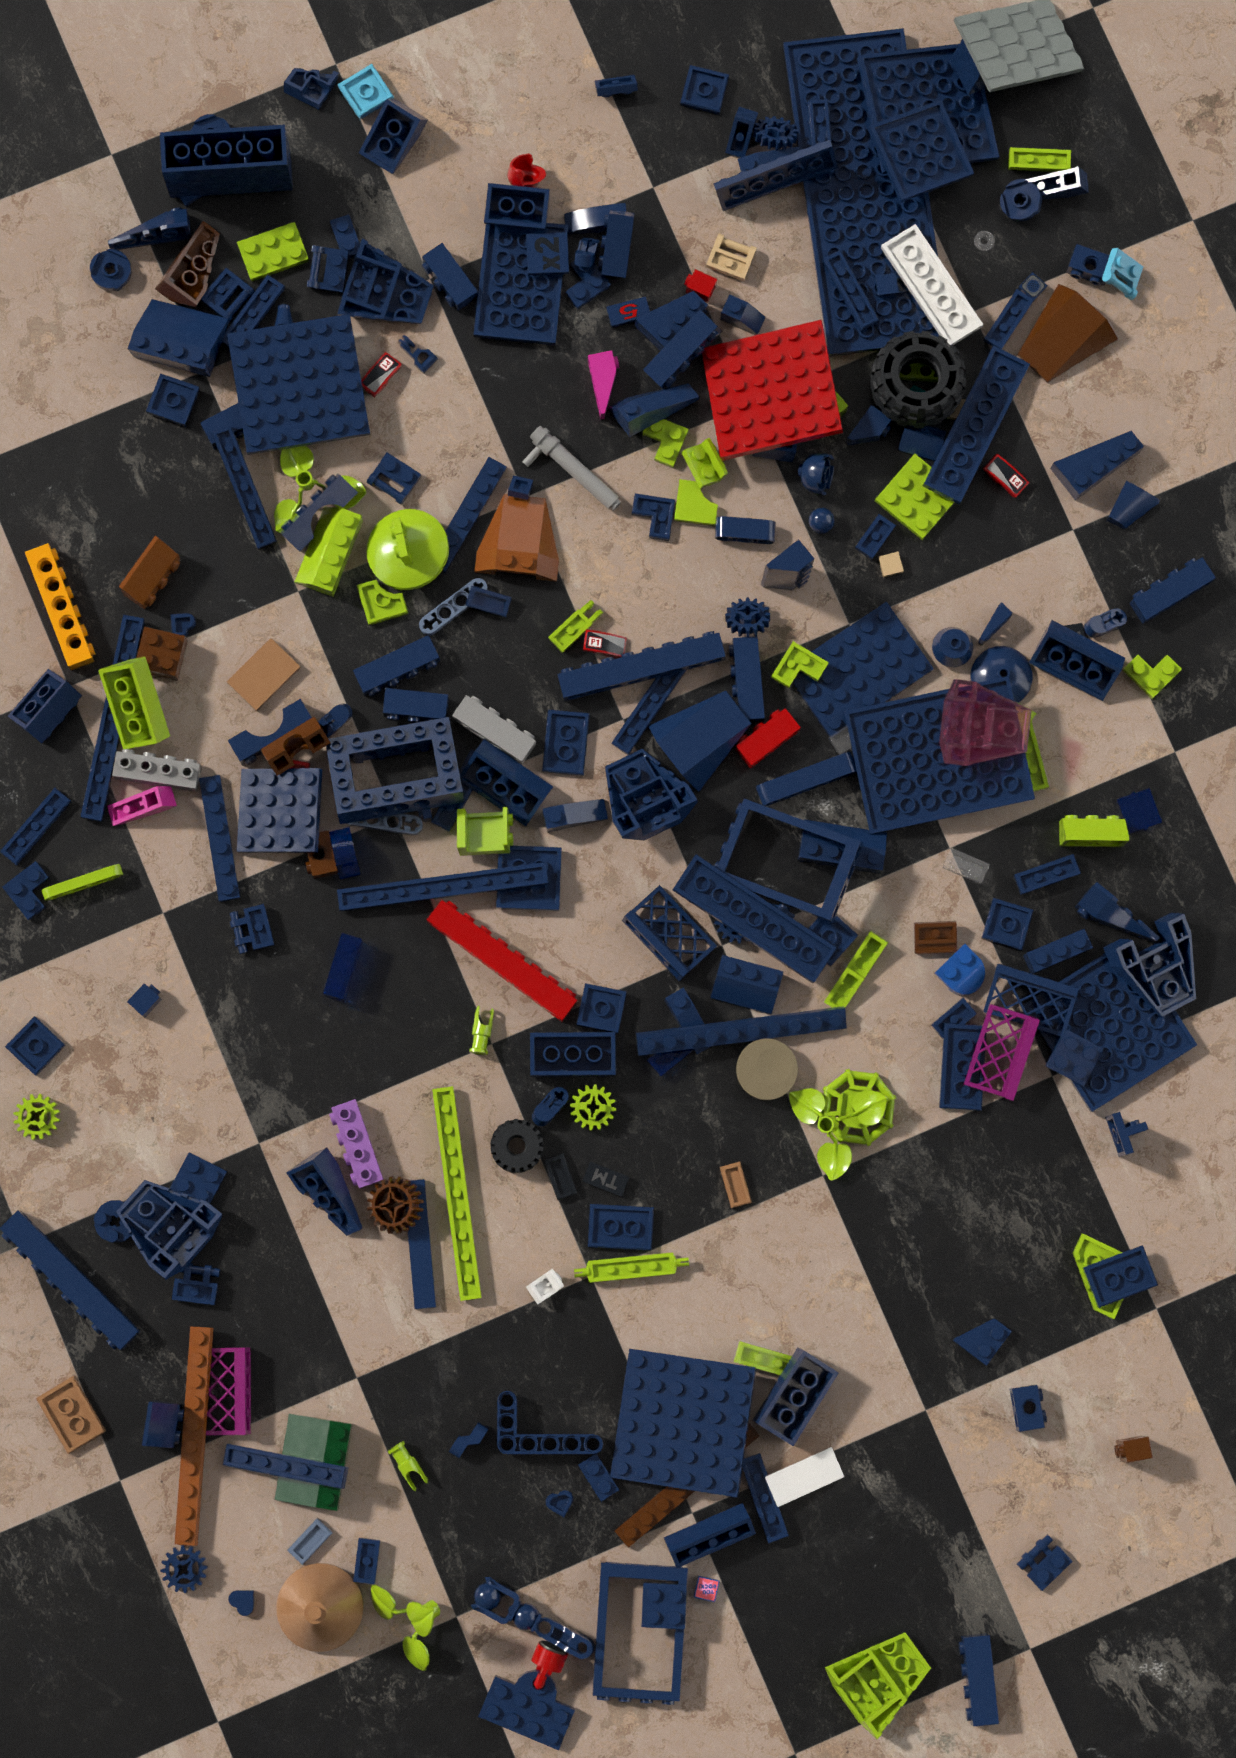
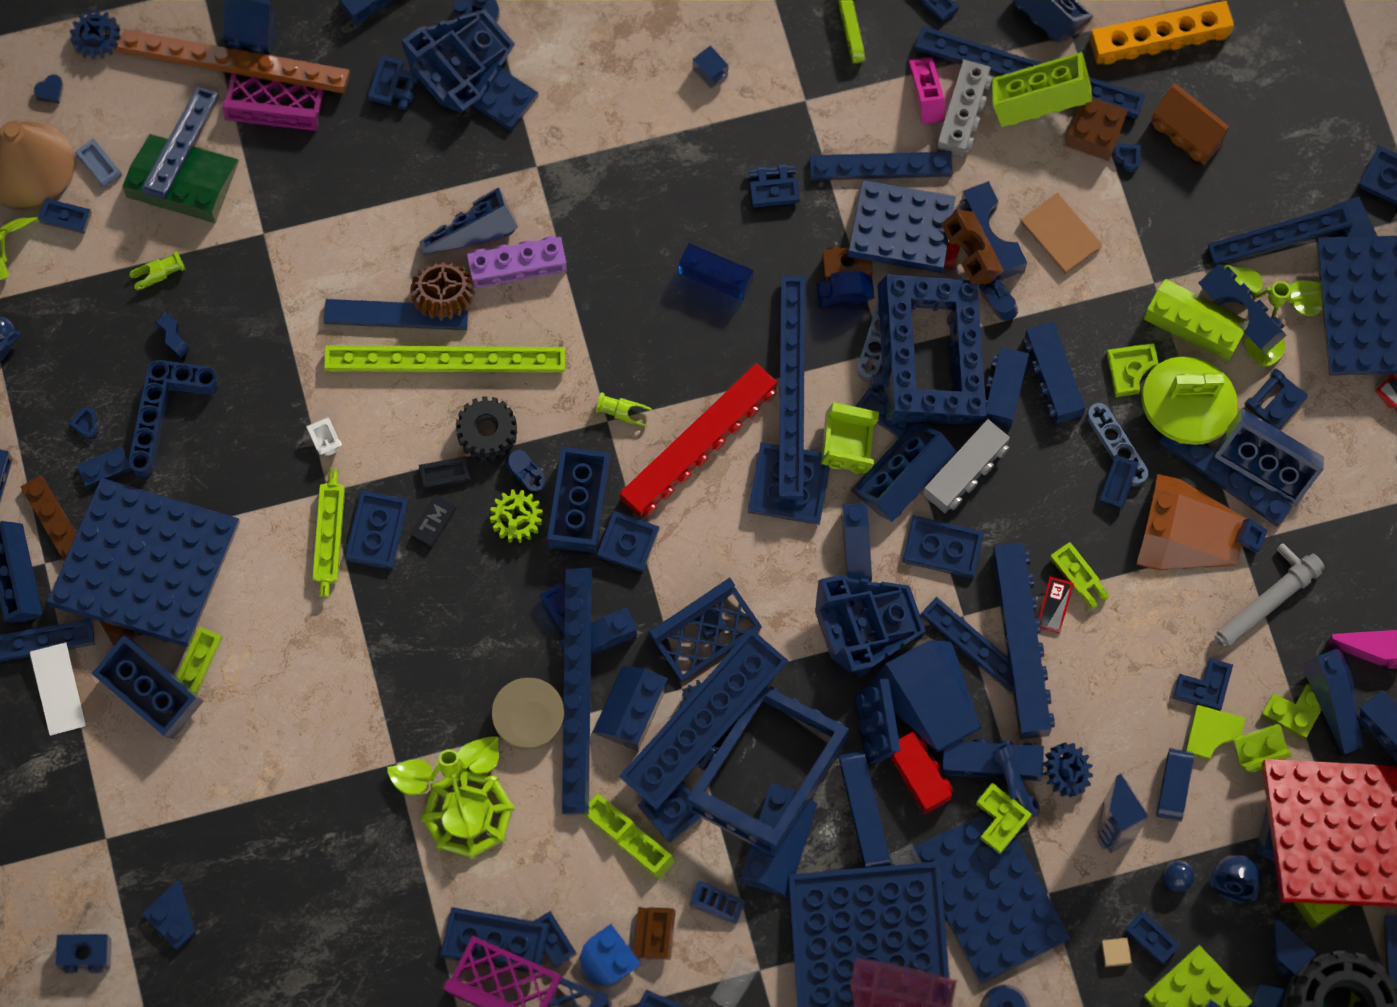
camera: 105 degrees right, 10 degrees down
medium nougat tile [719,1162,752,1208] -> none
none -> dark blue slope [690,880,746,925]
none -> dark blue plate [855,679,901,765]
none -> dark blue plant [991,744,1040,818]
none -> dark blue slope [1214,408,1324,505]

